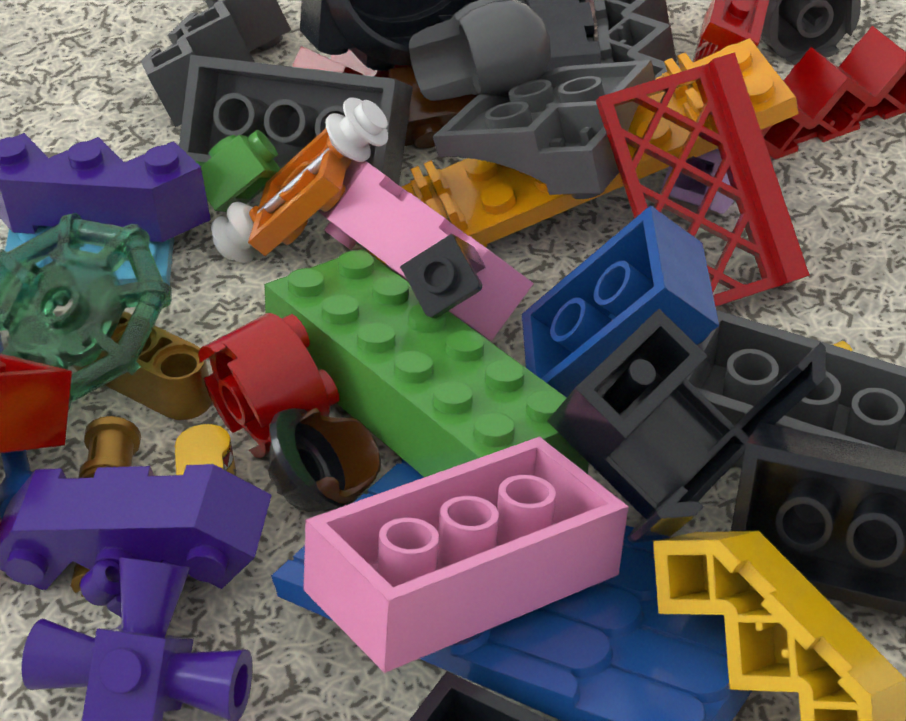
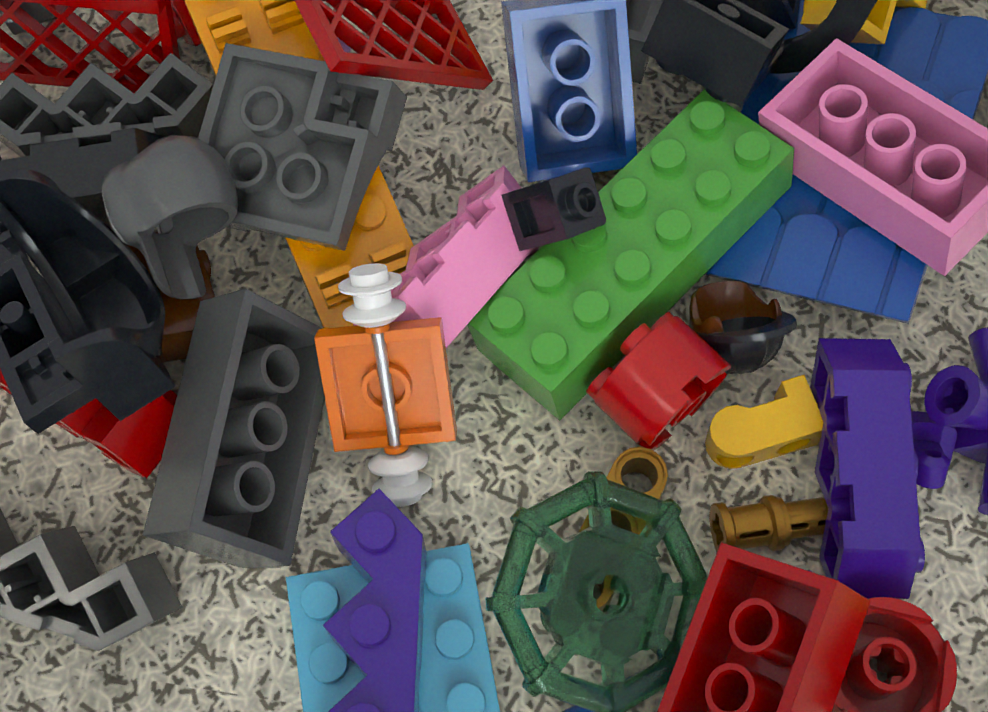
camera: 100 degrees left, 25 degrees up
bright green brick [195,130,280,212] -> none

